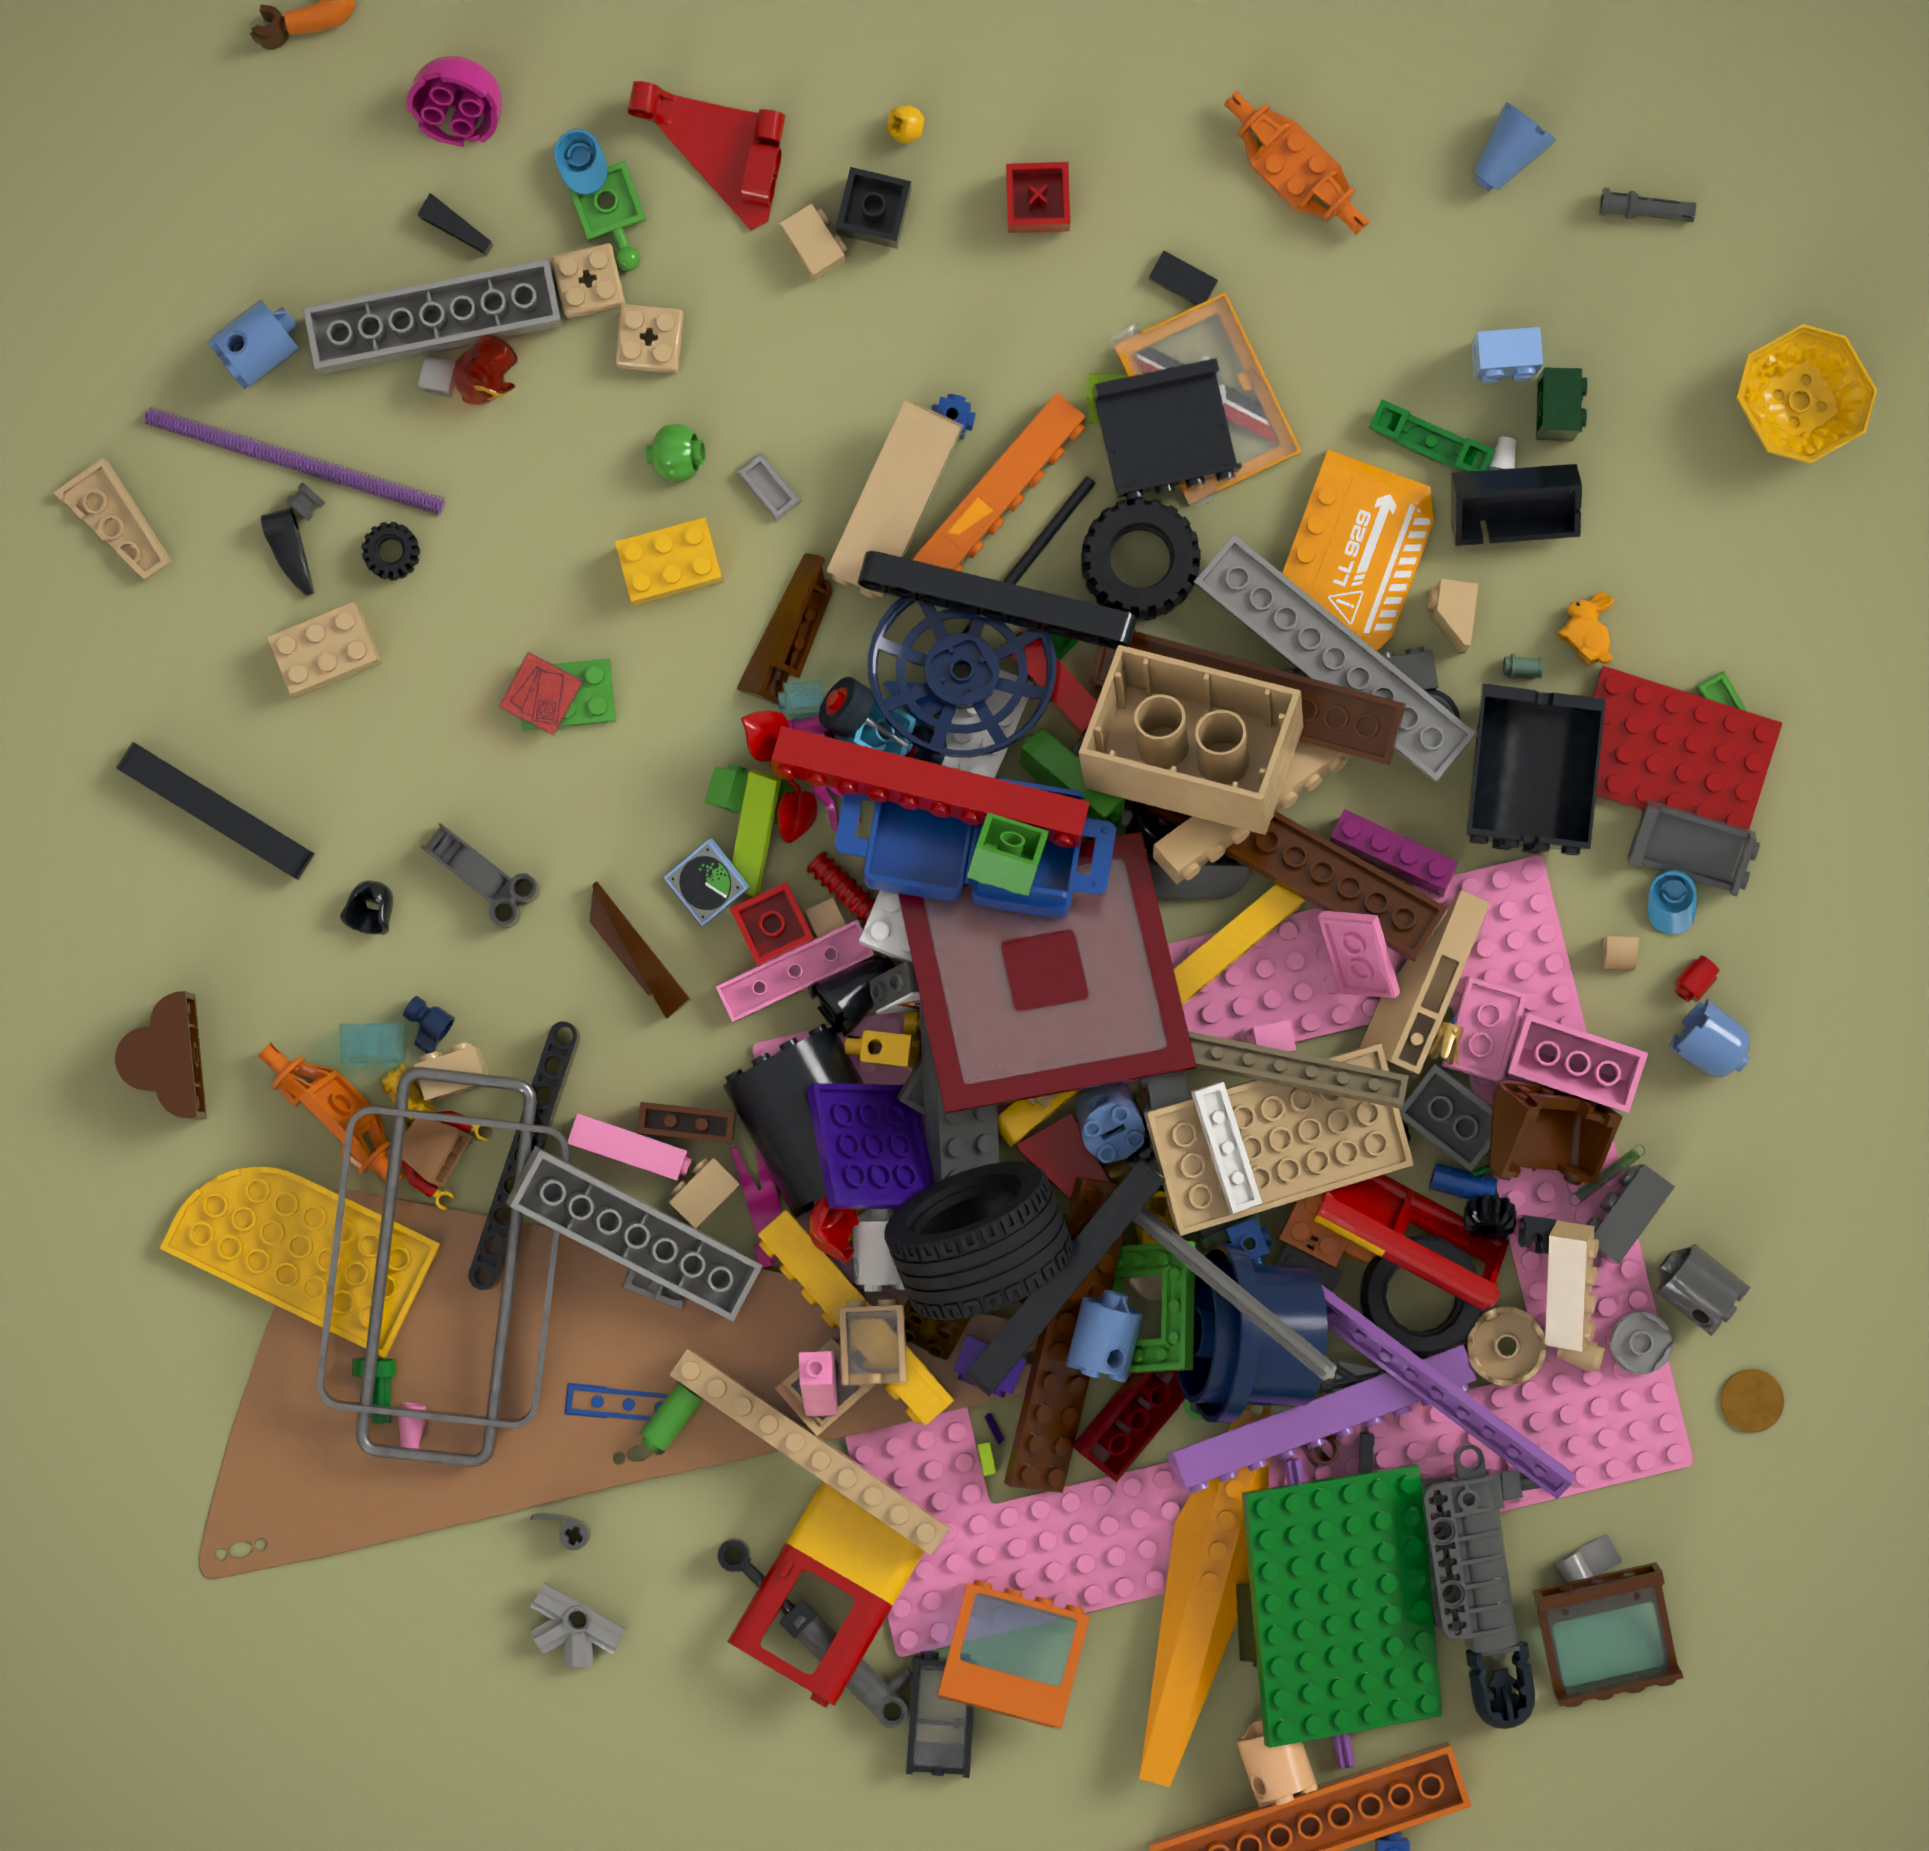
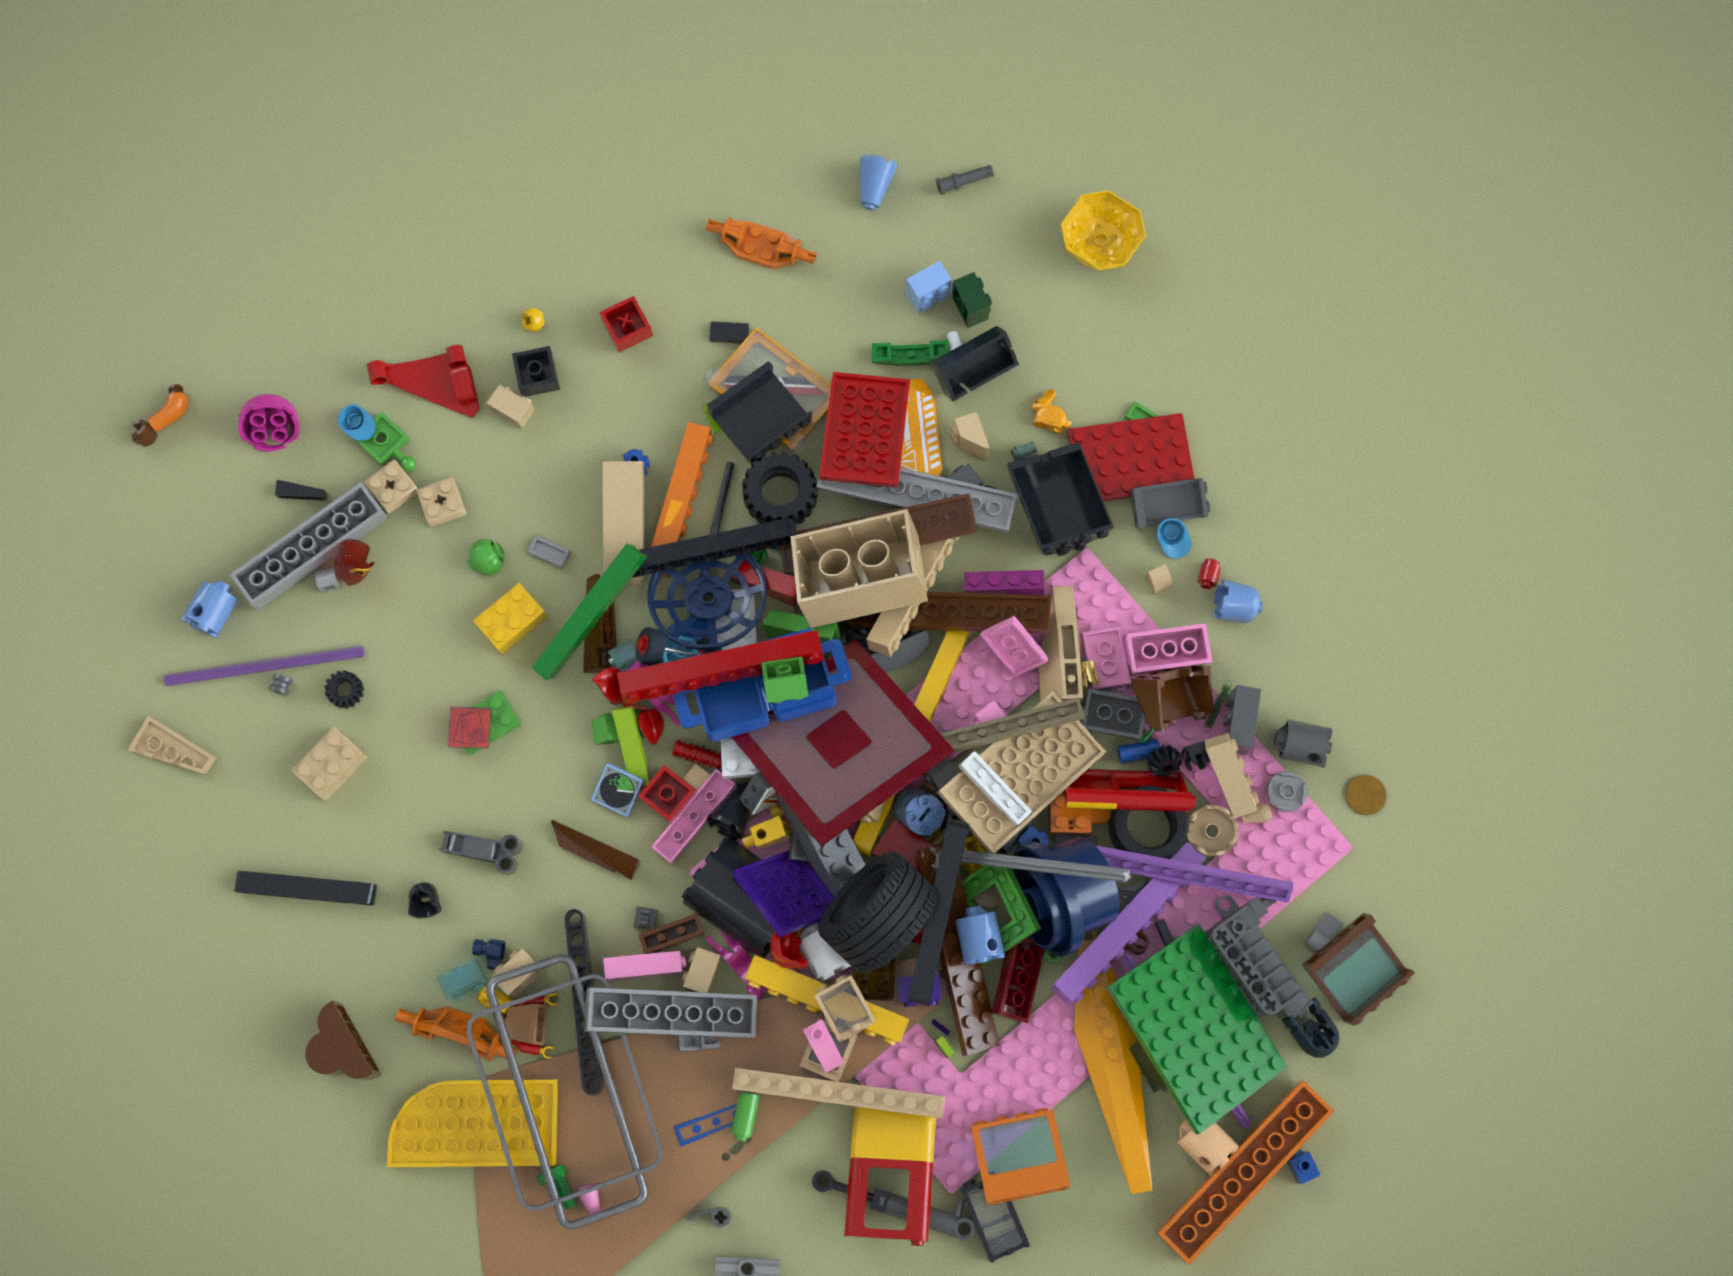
camera: 30 degrees left, 10 degrees down
black piece [261,508,315,596] -> none
none -> green tile [531,543,647,680]
none -> dark grey tile [633,906,658,930]
none -> red plate [819,372,910,488]

